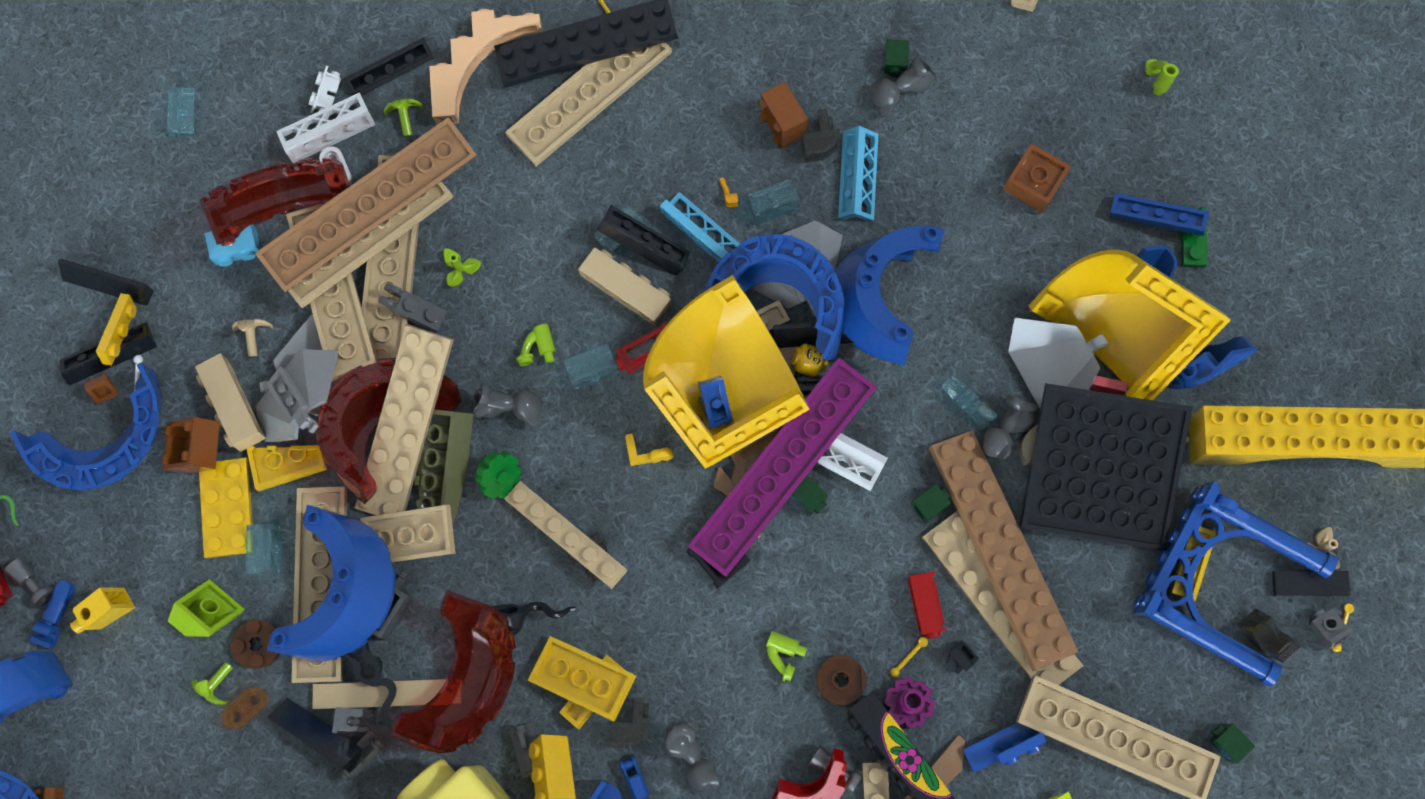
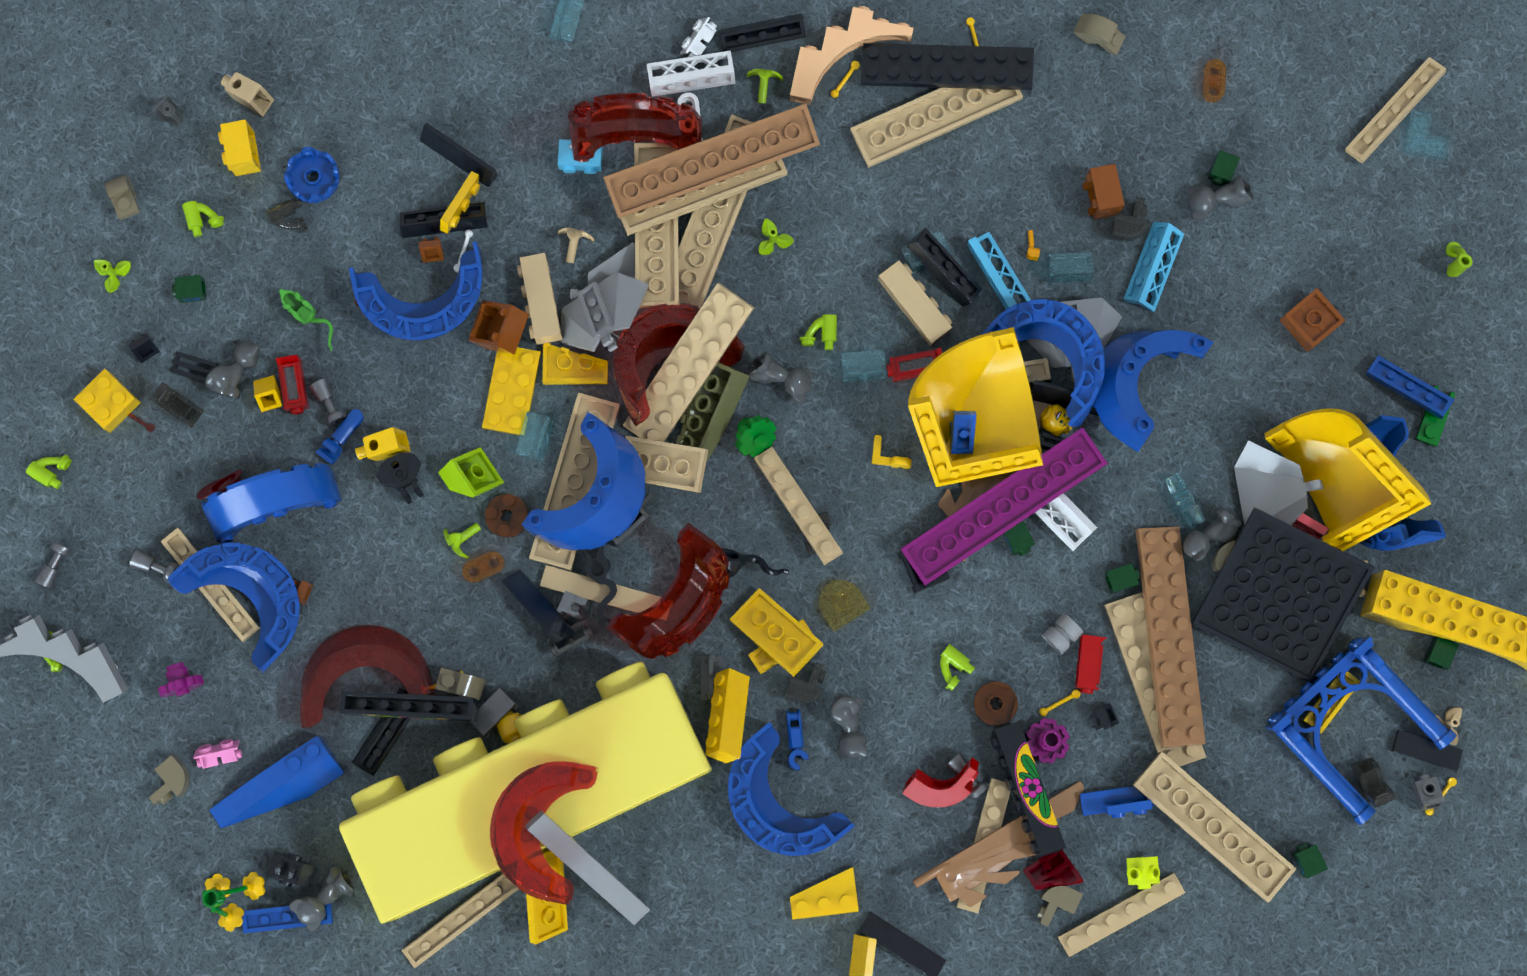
camera: 15 degrees right, 5 degrees up
dark grey hinge [378,283,447,333] -> none
none -> black hinge [376,452,424,504]
none -> clear yellow tile [819,580,871,632]
none -> yellow hinge [831,61,860,98]
none -> light grey wheel [1042,613,1084,655]
none -> dark green brick [1424,636,1459,670]

